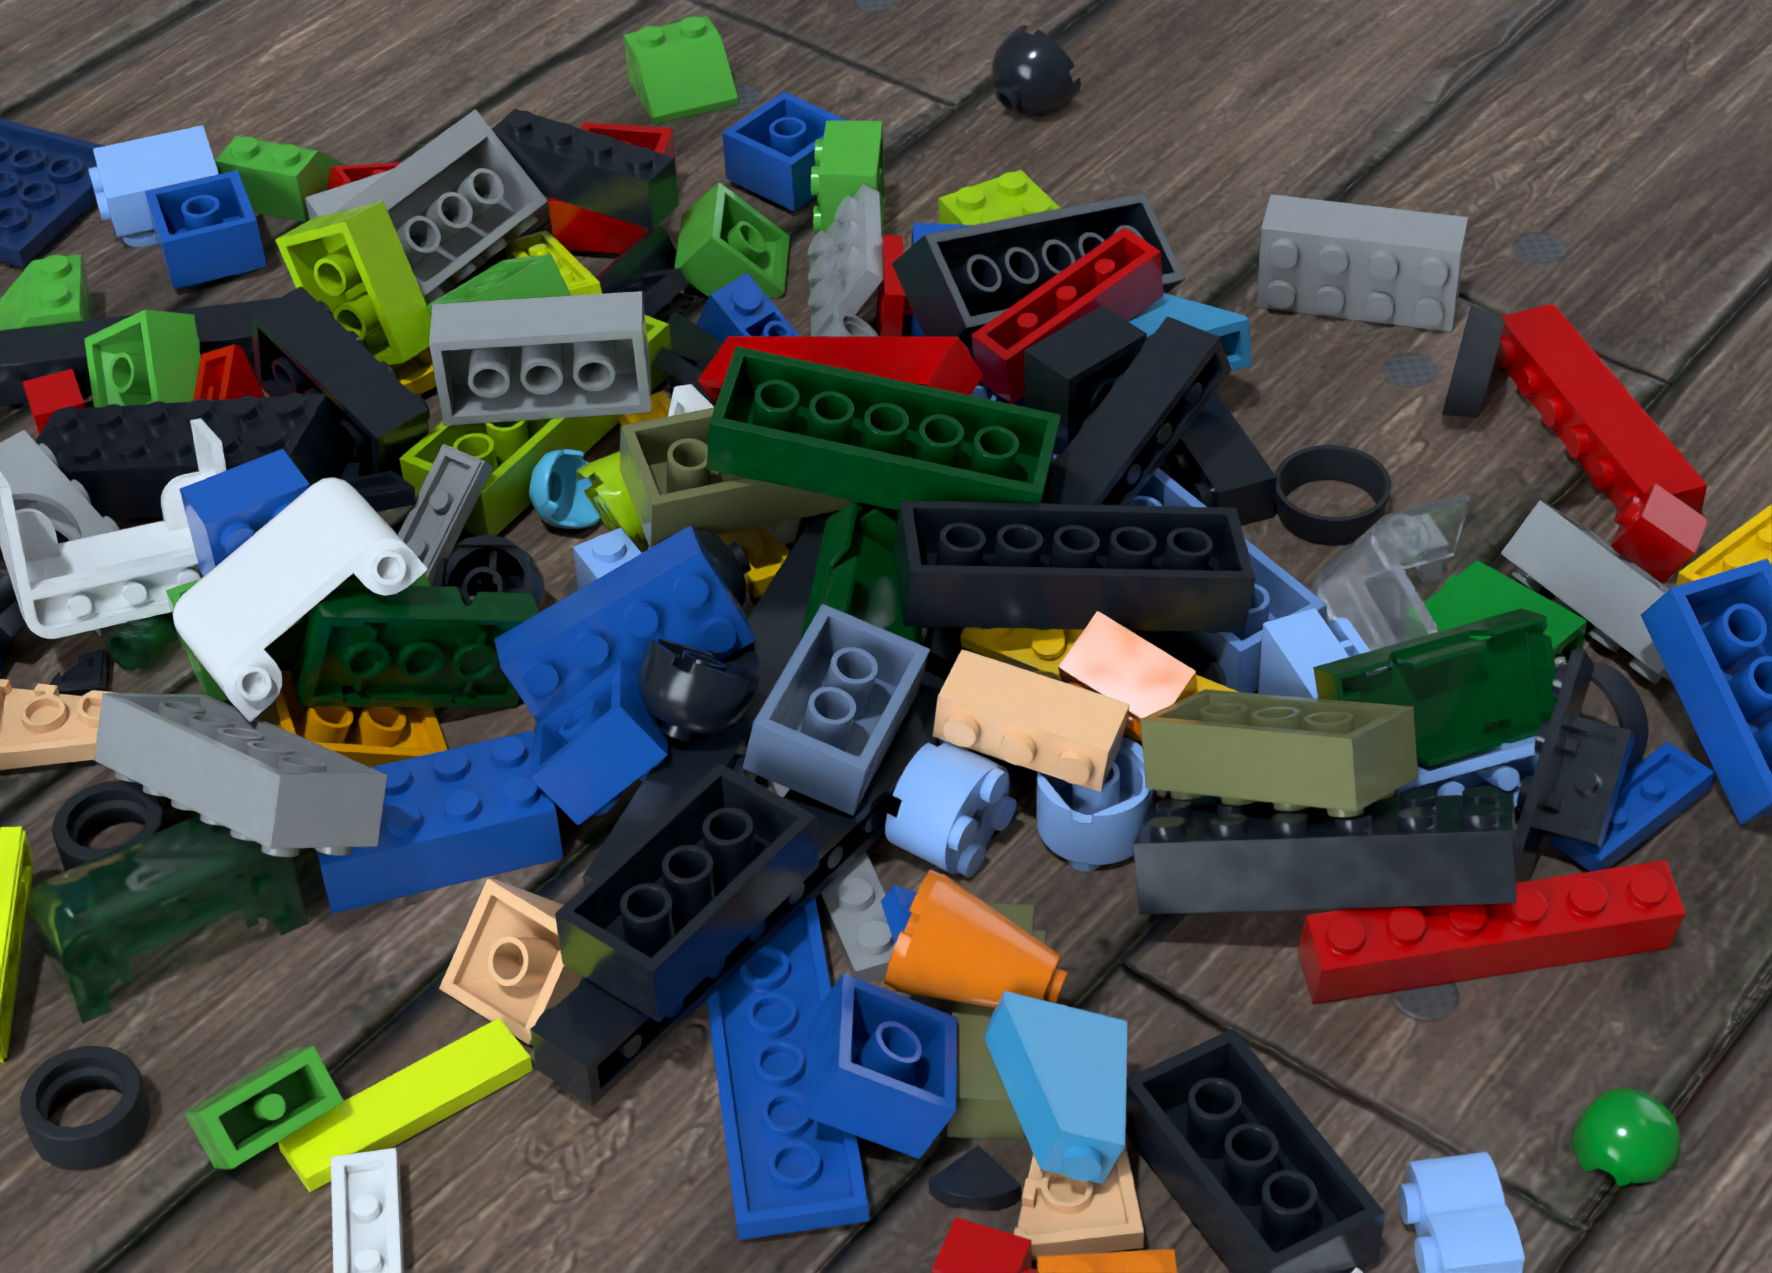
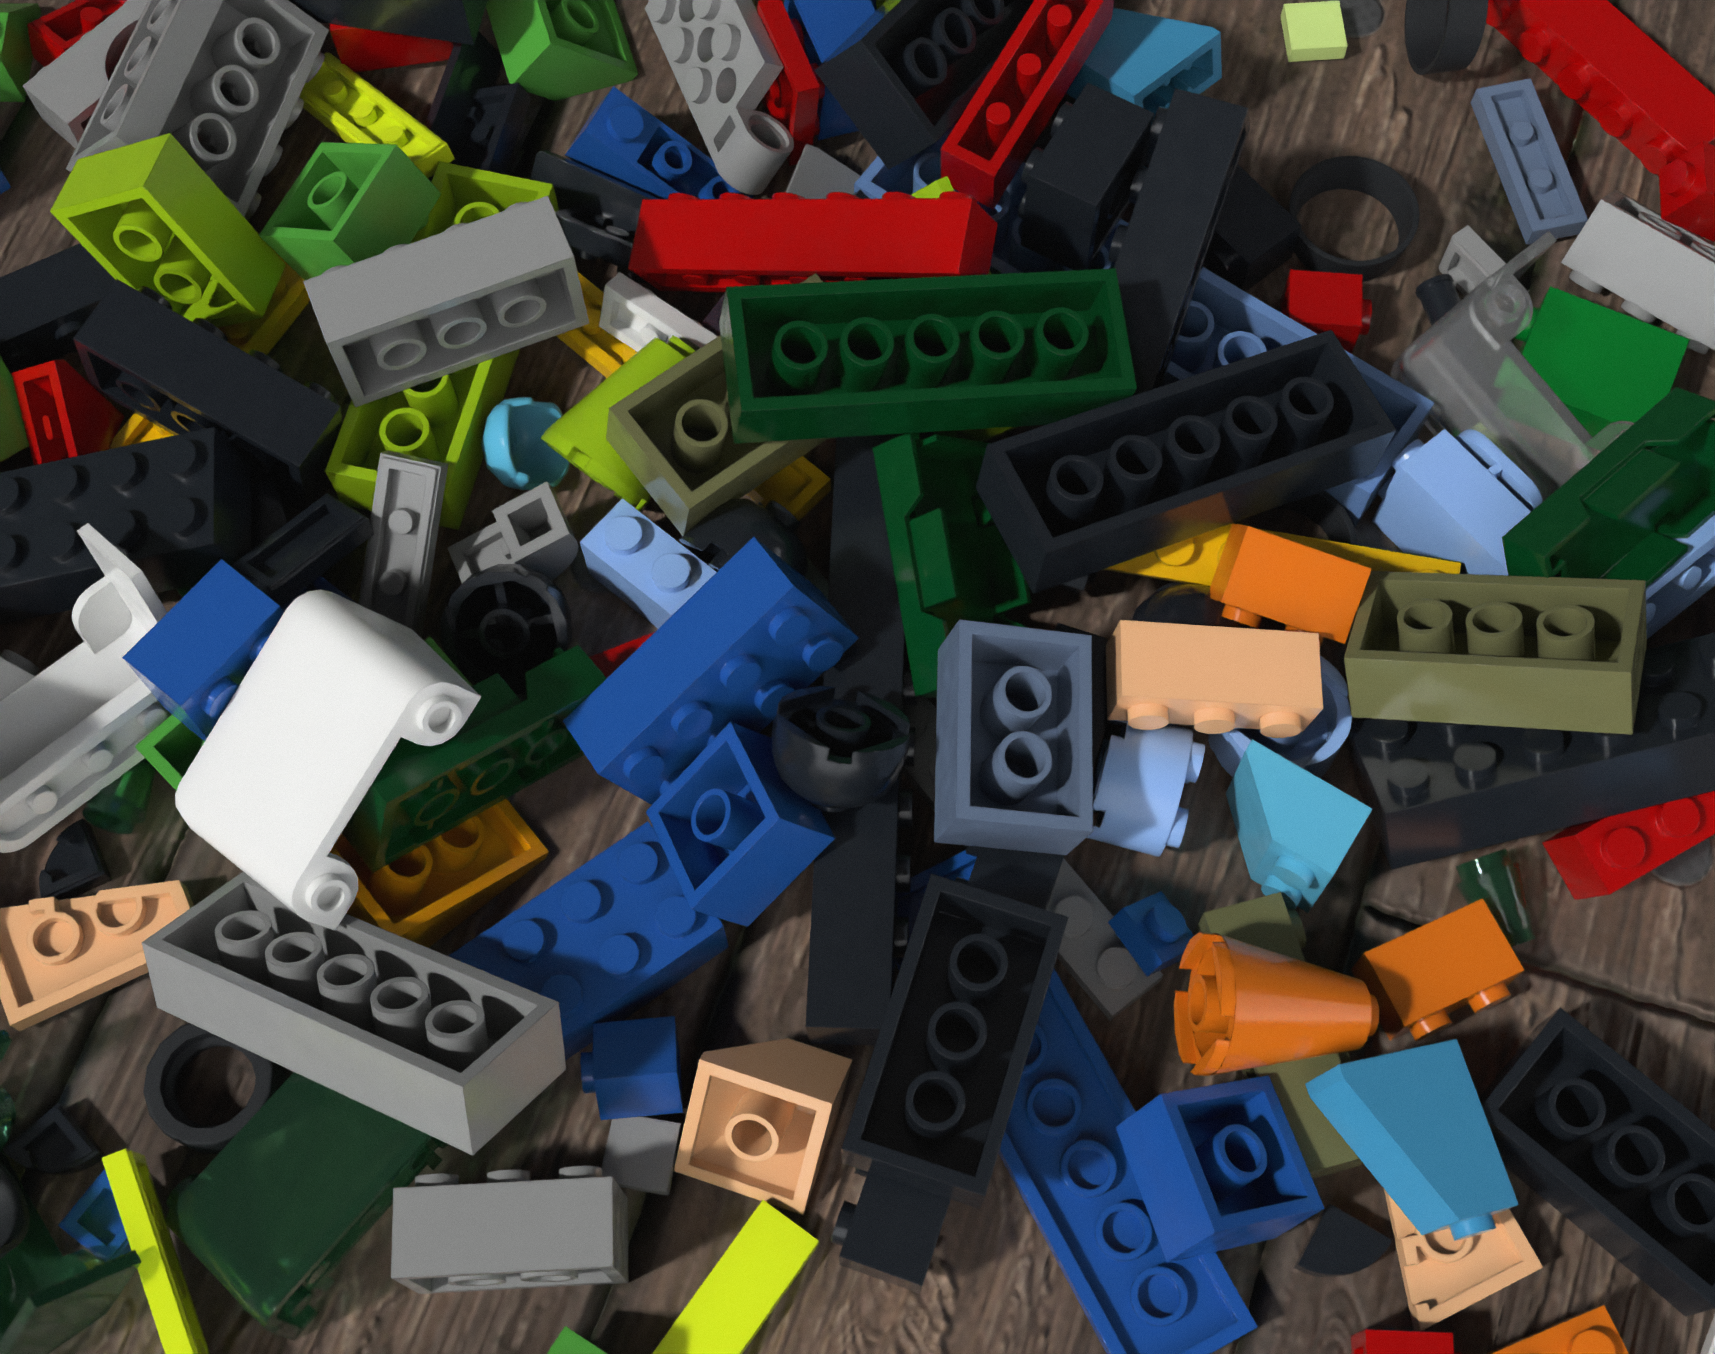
camera: 20 degrees left, 25 degrees up
none -> light grey brick [391,1166,629,1294]
none -> light grey brick [448,481,578,583]
none -> blue brick [580,1016,683,1120]
none -> light grey tile [601,1117,683,1196]
none -> medium azure slope [1225,739,1372,913]
none -> yellowish green tile [1280,0,1348,62]
none -> red brick [1280,269,1372,354]
none -> orange brick [1351,898,1524,1041]
none -> clear green cone [1455,848,1536,947]
none -> sand blue plate [1470,78,1588,245]

